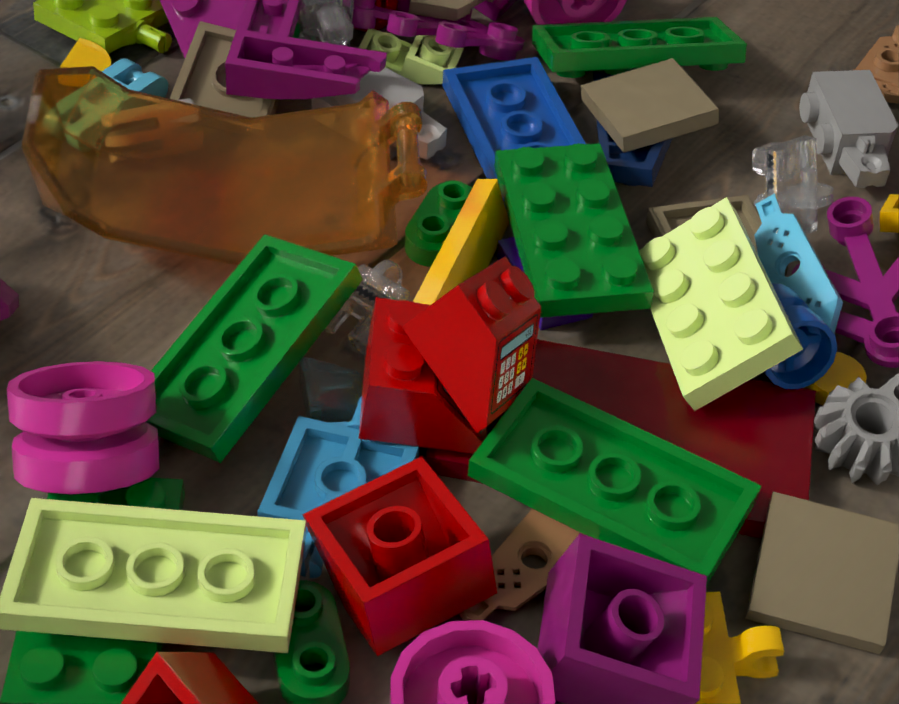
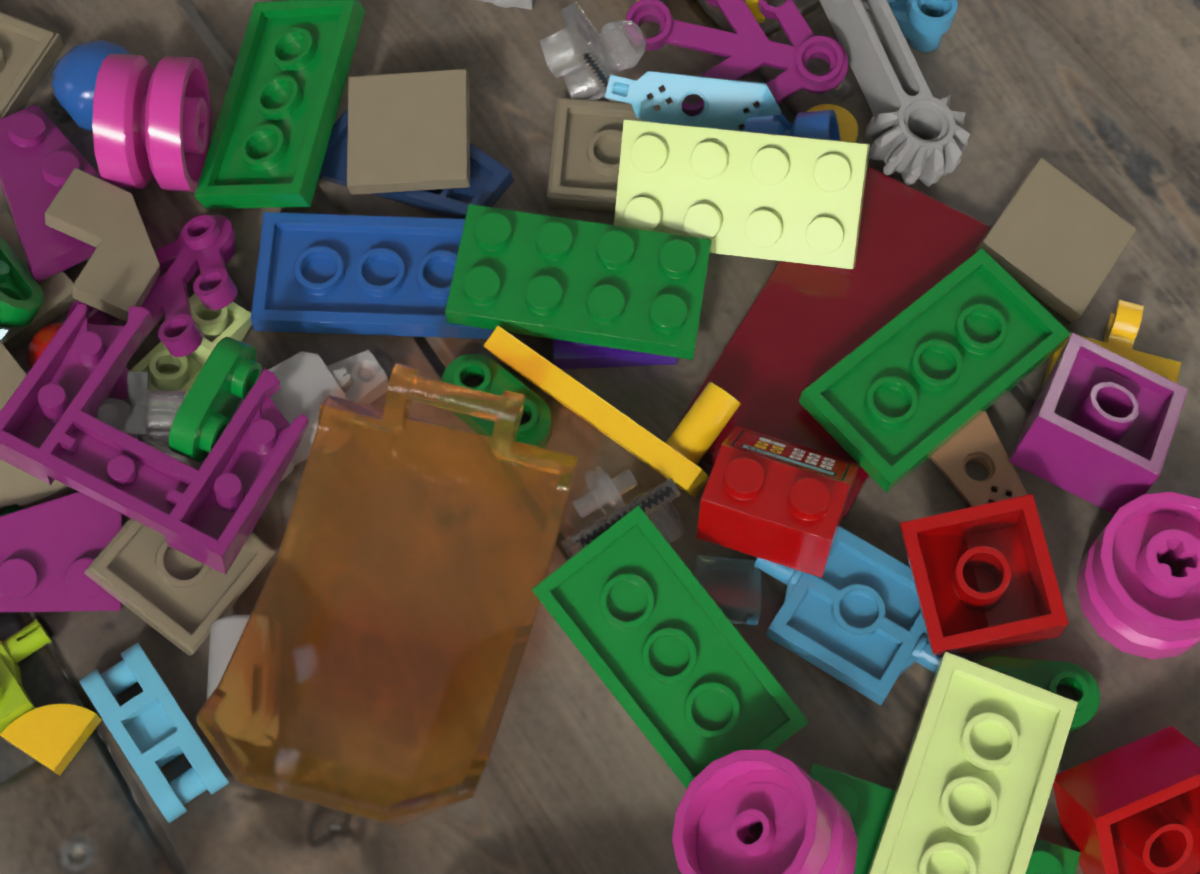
camera: 70 degrees left, 20 degrees up
red slope [401,256,541,433] -> none
none -> green plate [169,337,262,462]

